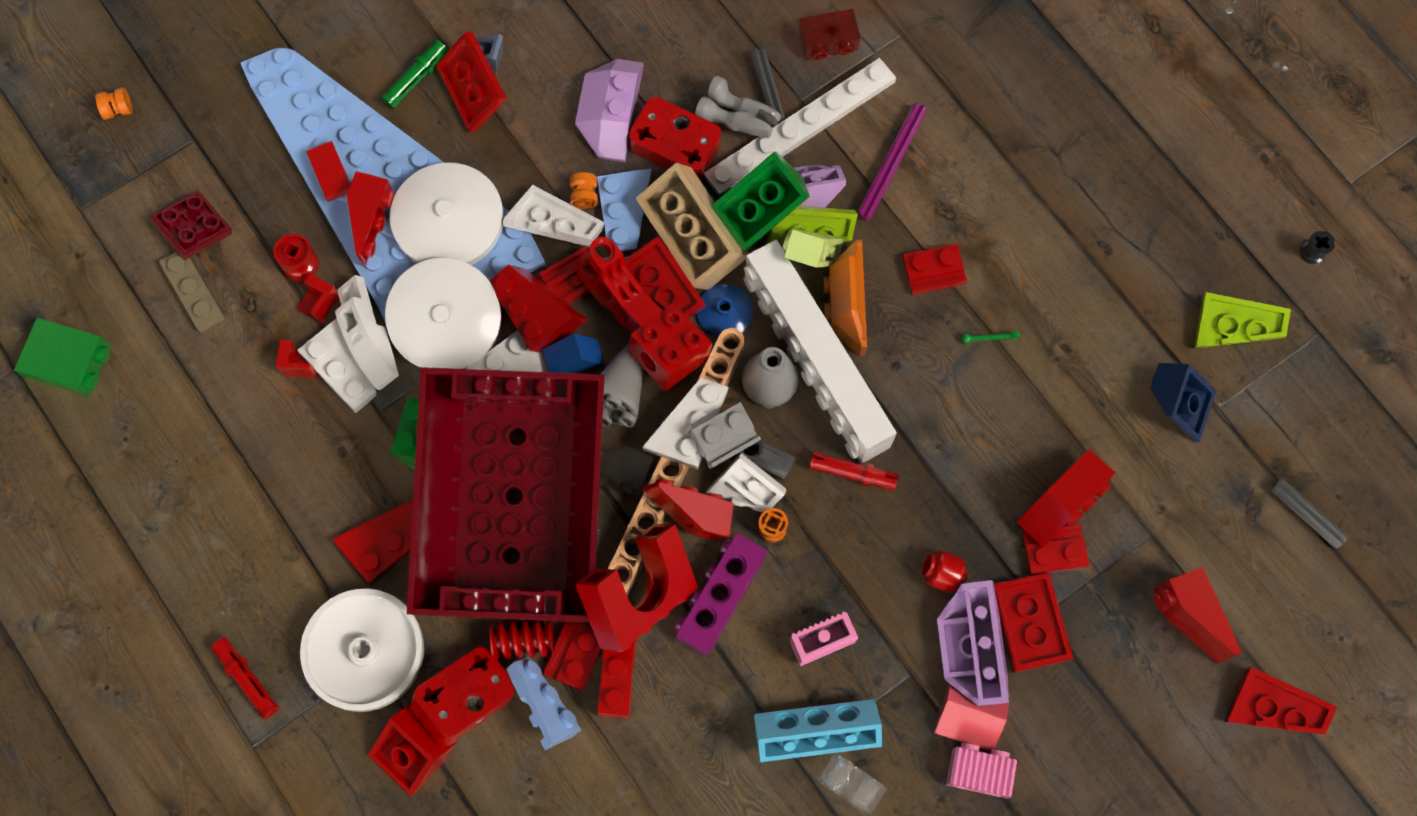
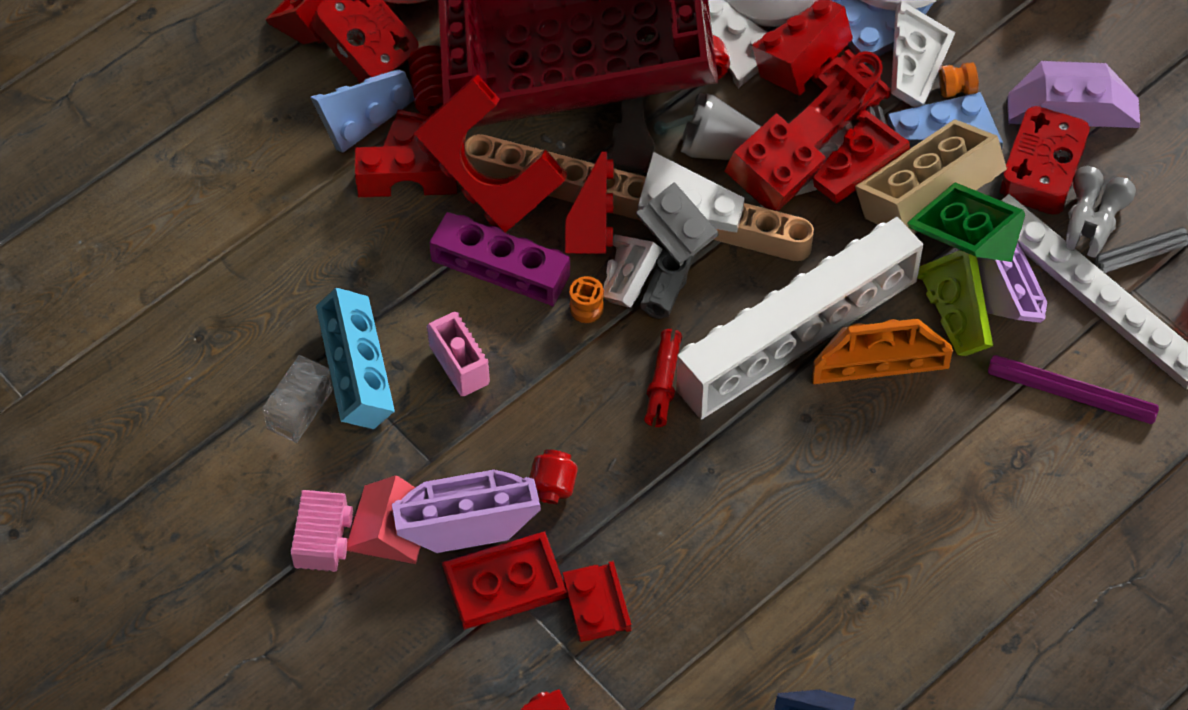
camera: 85 degrees right, 15 degrees down
blue slope [542,333,605,373] -> none
blue dish [697,284,753,337] -> none
light grey cone [741,347,799,409] -> none
yellowish green slope [783,229,844,268] -> none
red plate [902,243,968,296] -> none
green hinge [961,331,1021,344] -> none
red wedge [1017,449,1116,547] -> none

